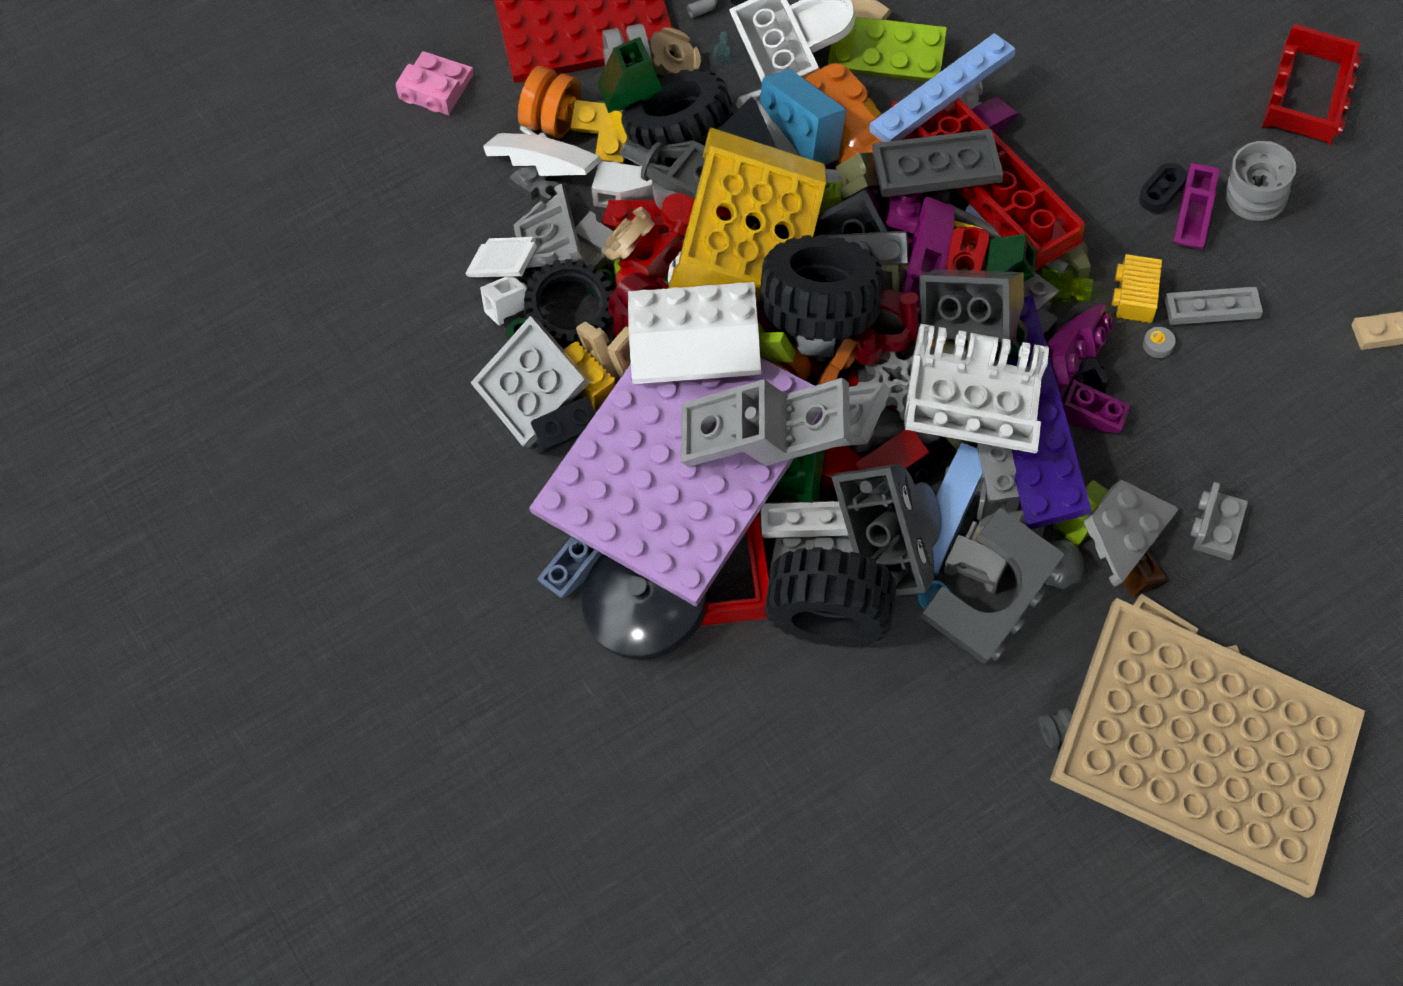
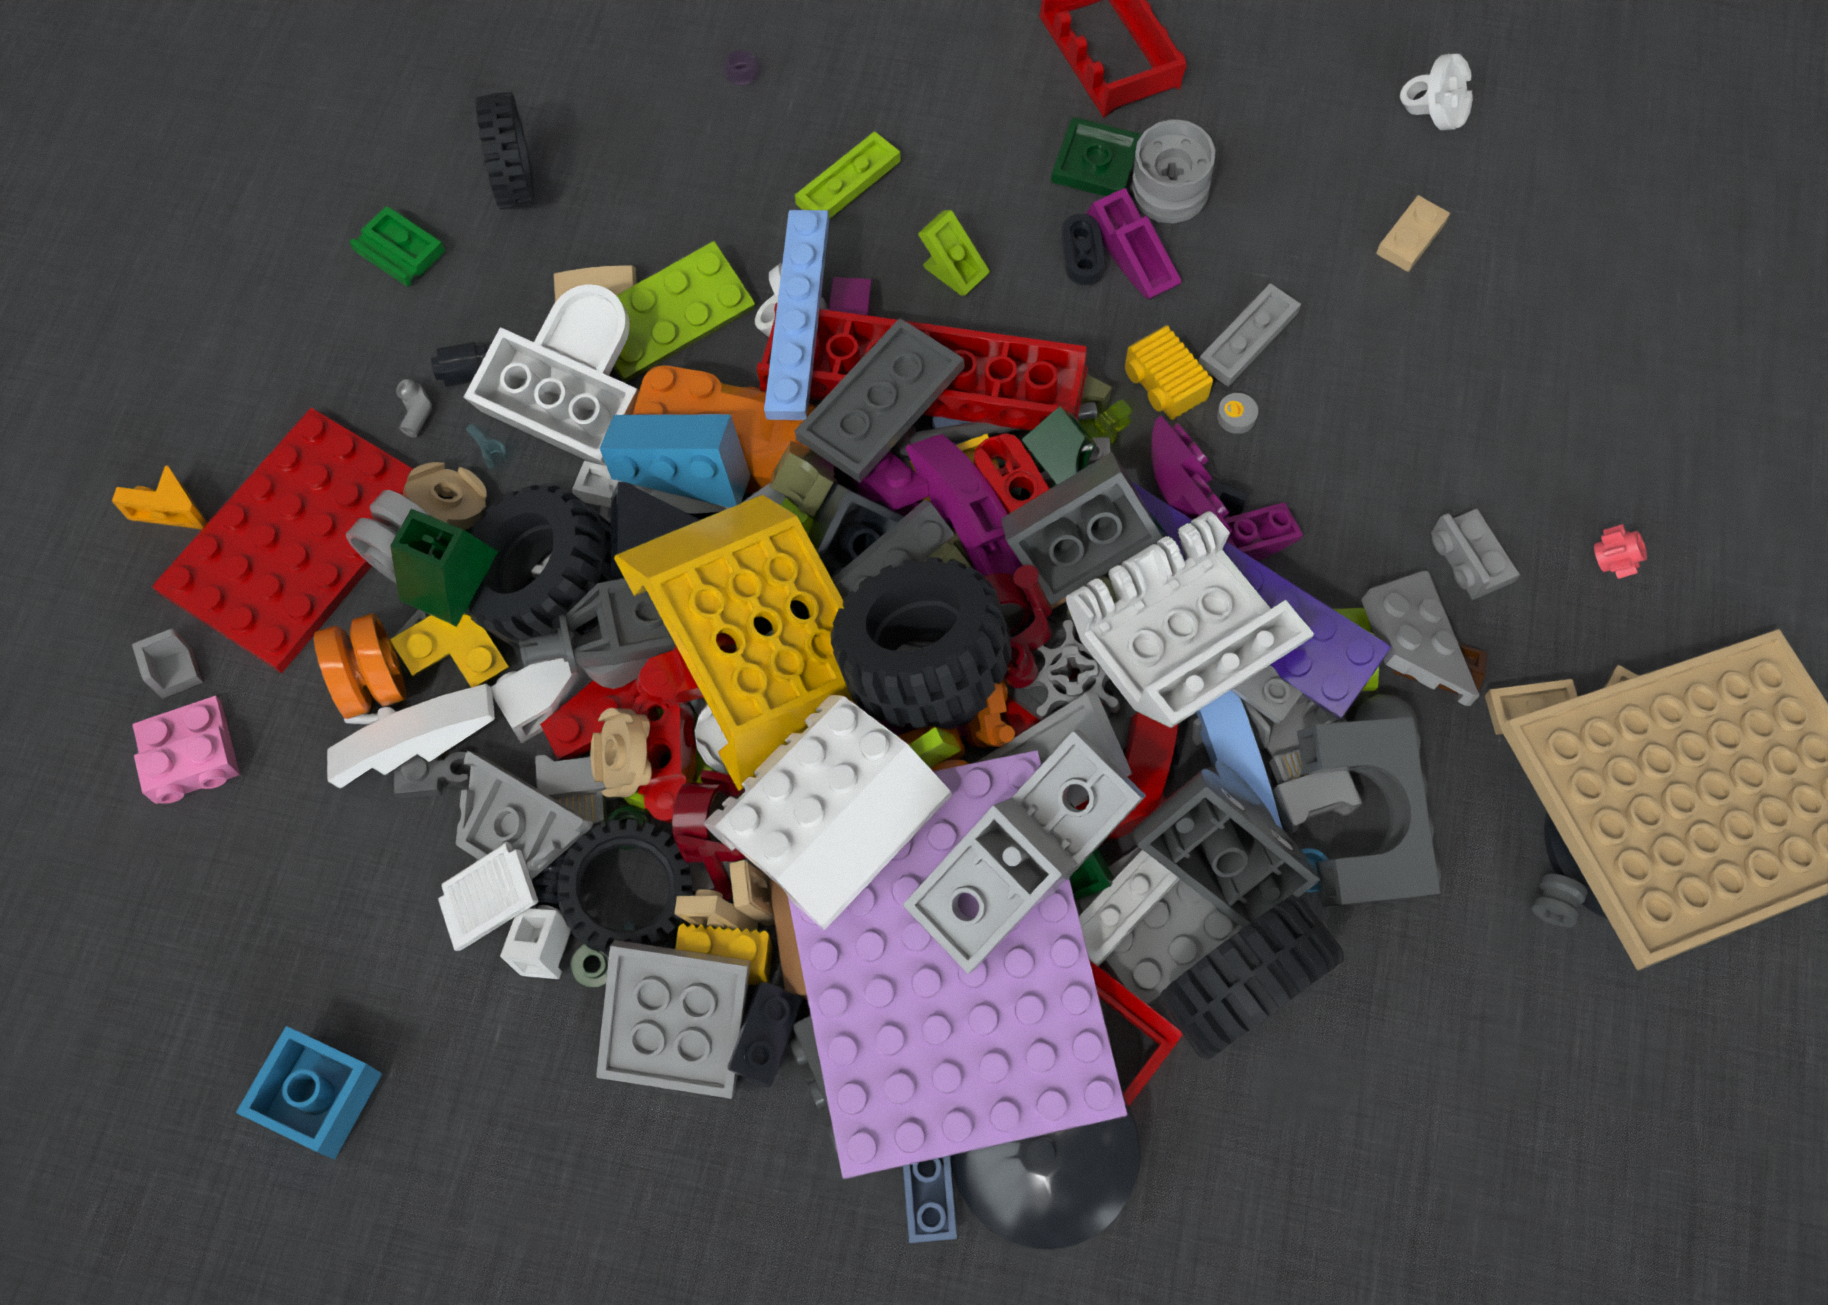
camera: 45 degrees left, 5 degrees up
none -> light grey panel [132,629,203,699]
none -> dark azure brick [236,1026,382,1160]
none -> lime plate [795,131,901,219]
none -> lime slope [918,210,990,296]
none -> dark green plate [1051,117,1142,197]
none -> coral gear [1594,524,1647,579]

